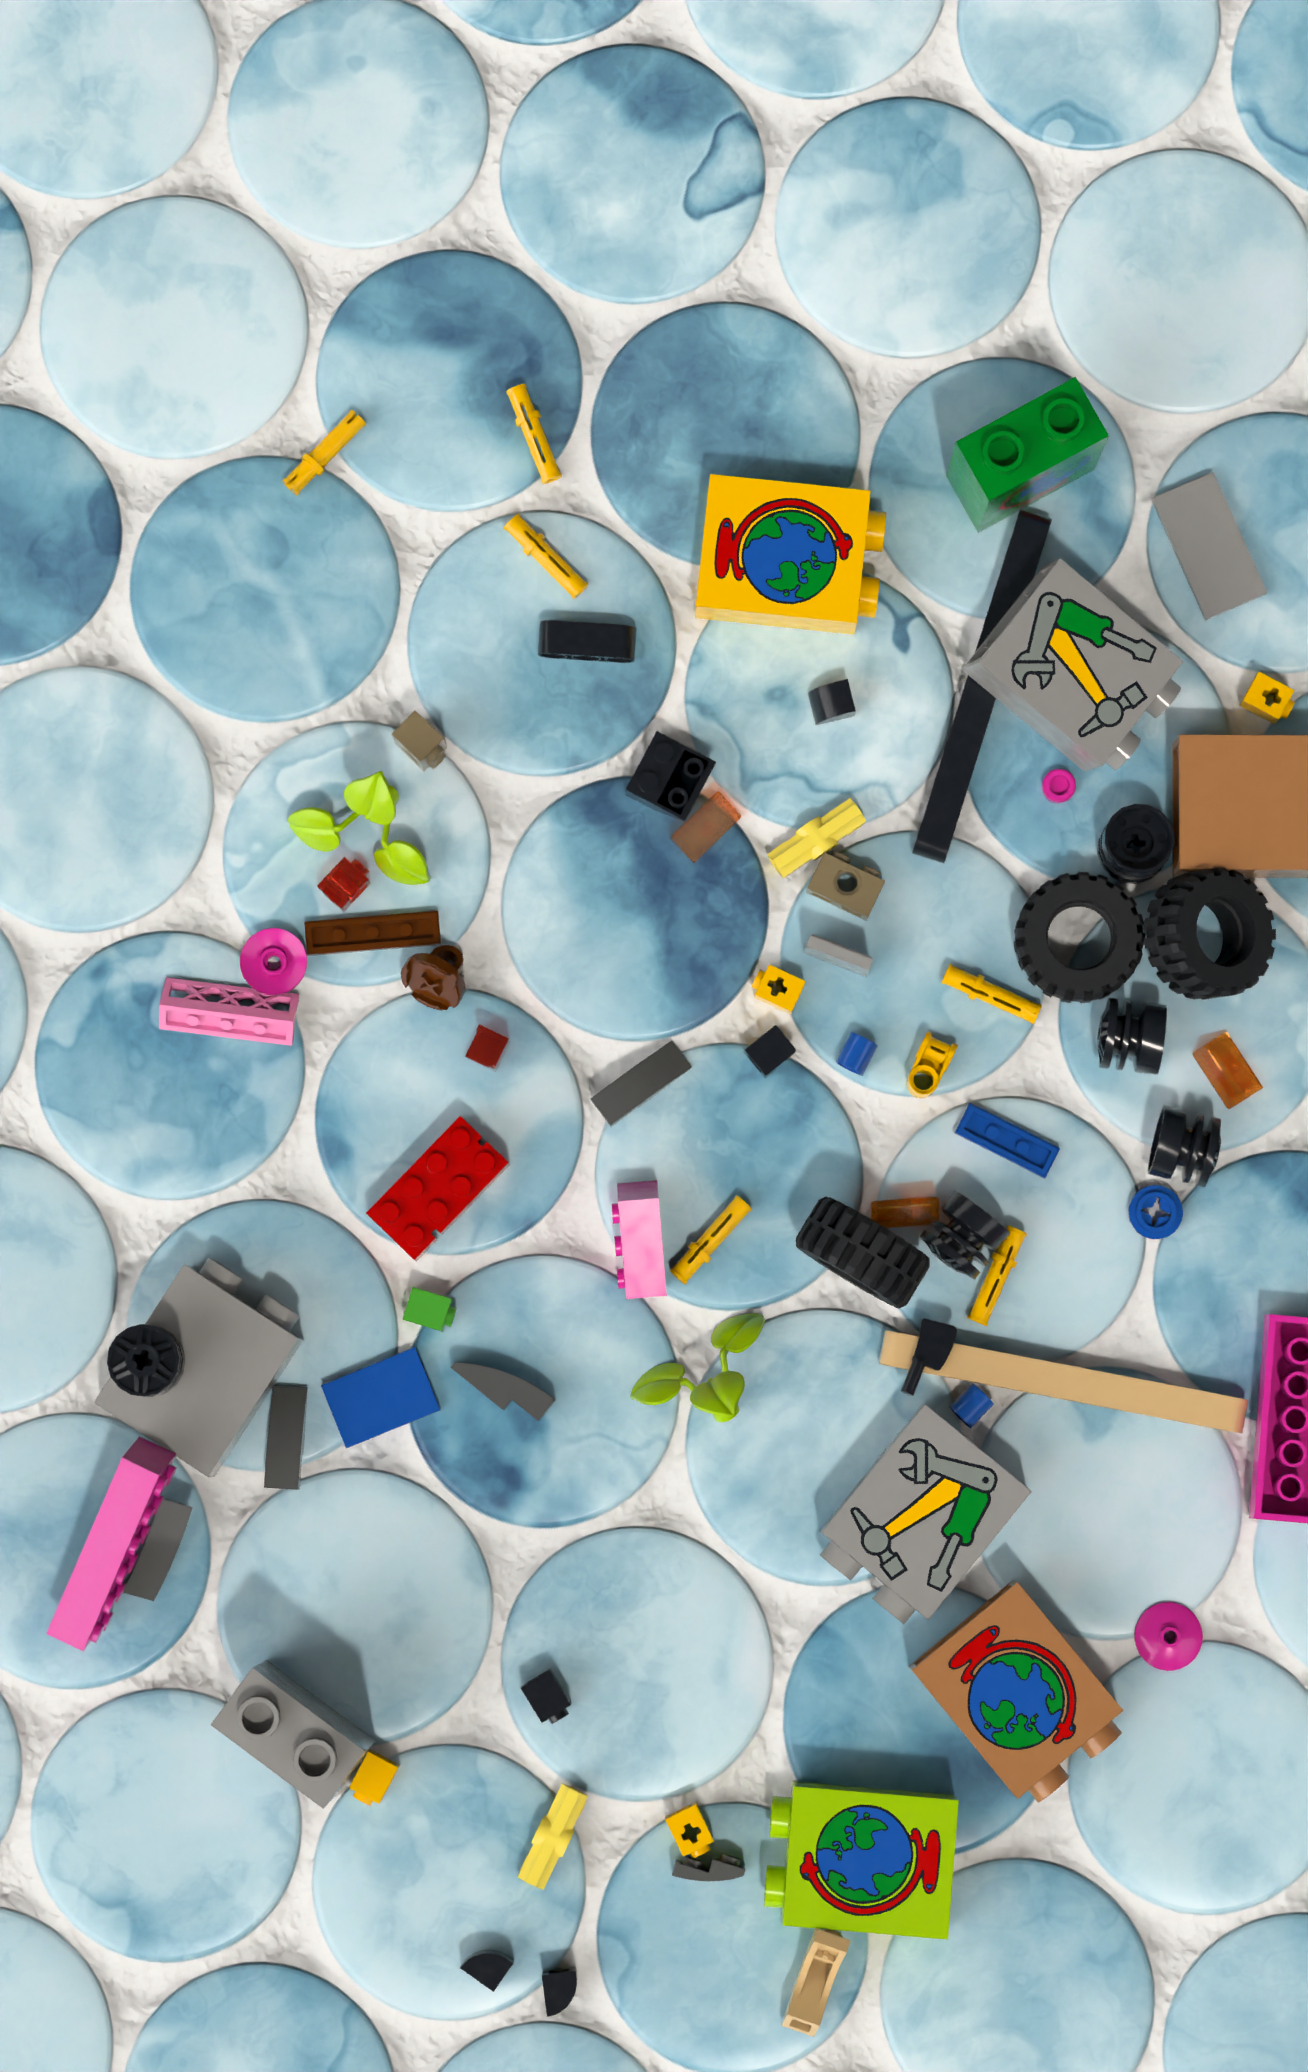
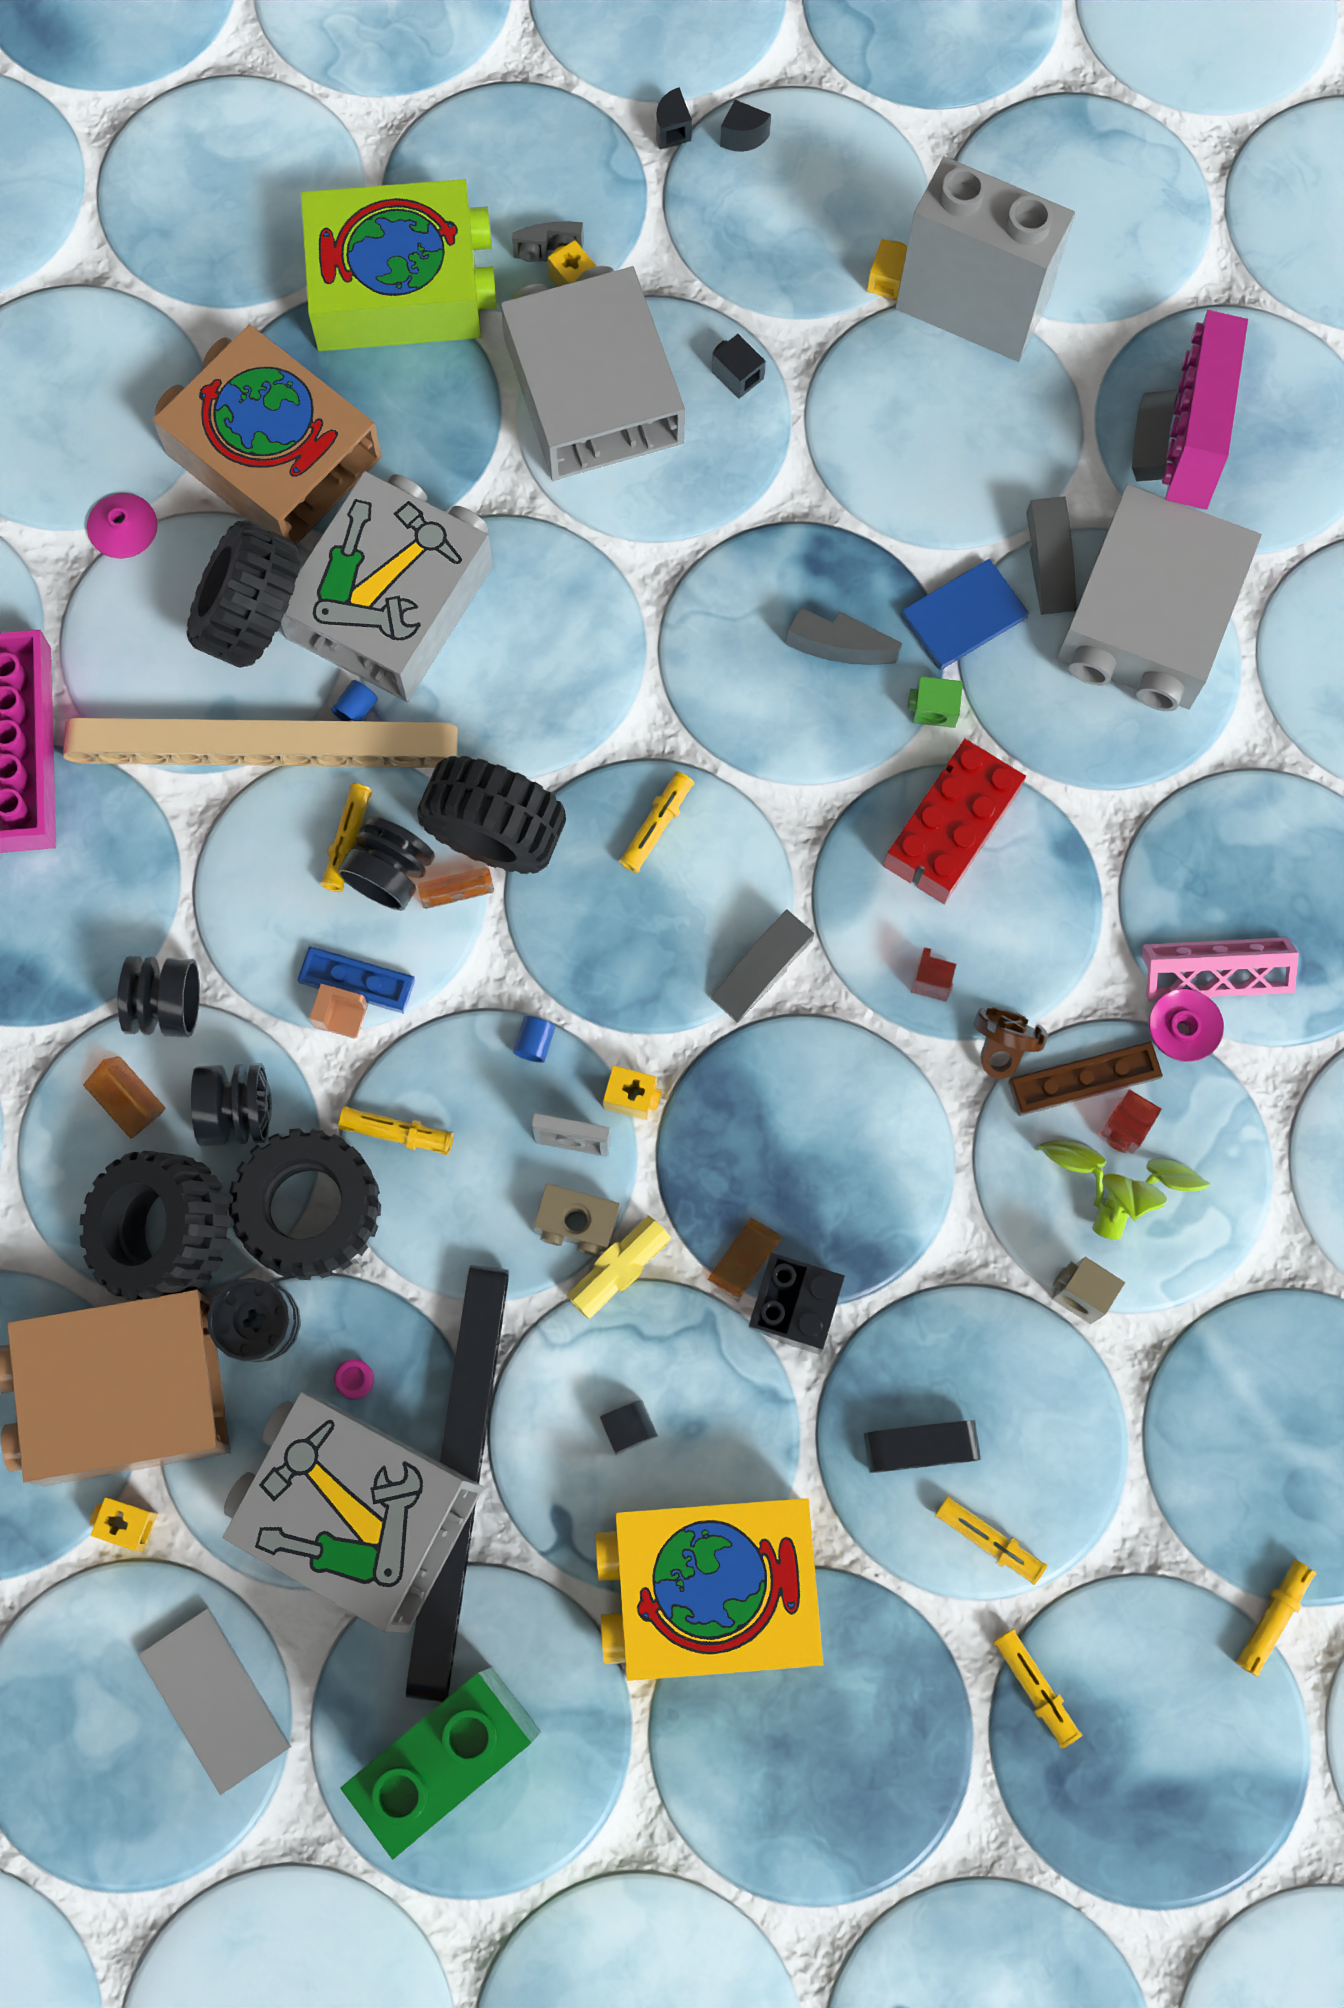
camera: 165 degrees right, 10 degrees down
black wheel [107,1324,185,1397] -> none
light yellow piece [518,1783,588,1890] -> none
wedge [612,1180,667,1299] -> none
lime plant [630,1313,765,1422] -> none
black panel [744,1025,796,1078] -> none
tan arch [781,1928,850,2037] -> none
black piece [901,1318,957,1396] -> none
yellow piece [906,1031,958,1099] -> none
blue gear [1128,1185,1183,1239] -> none
none -> black tyre [186,520,300,668]
none -> nougat panel [309,984,368,1039]
none -> light grey brick [500,266,685,481]

